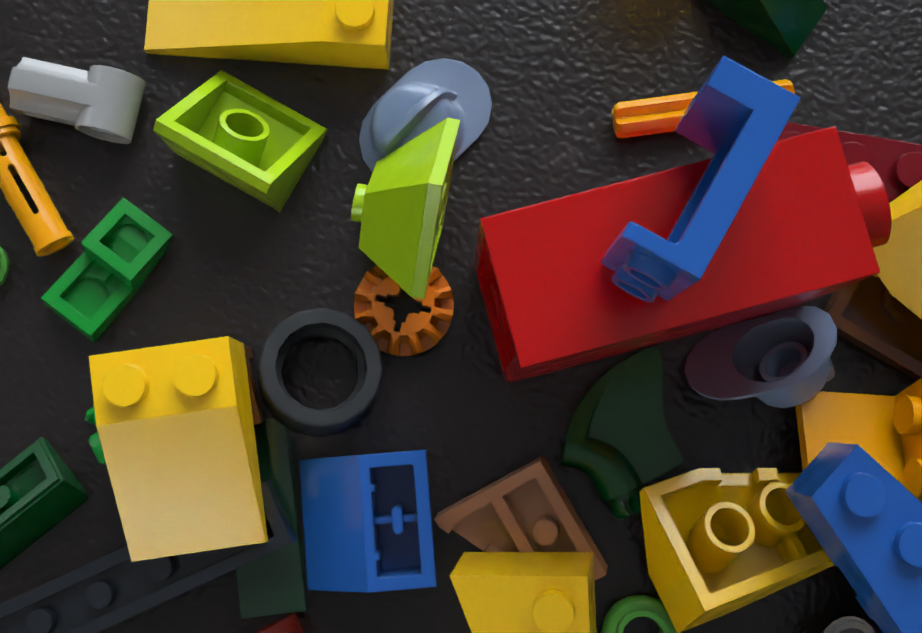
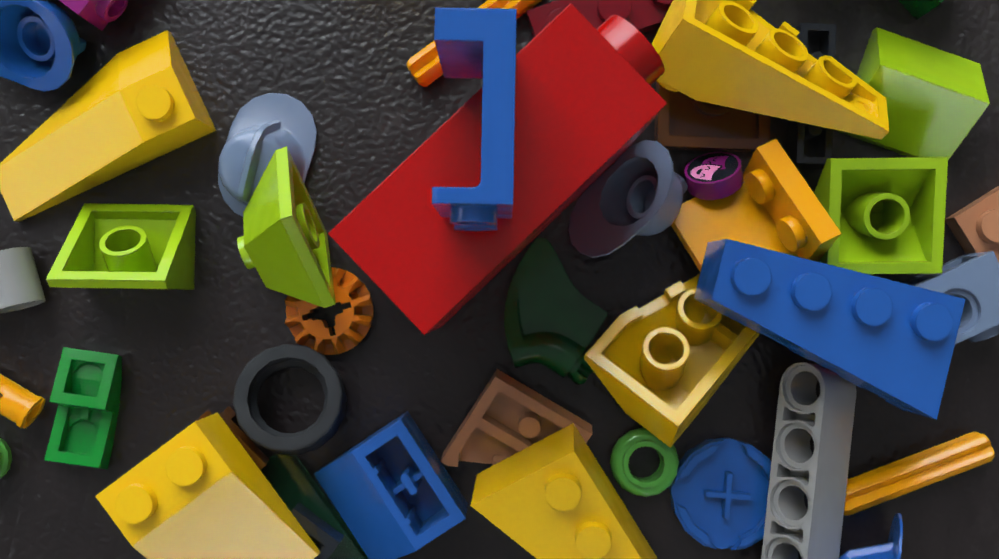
camera: 20 degrees left, 5 degrees up
none -> tile [684,152,744,200]

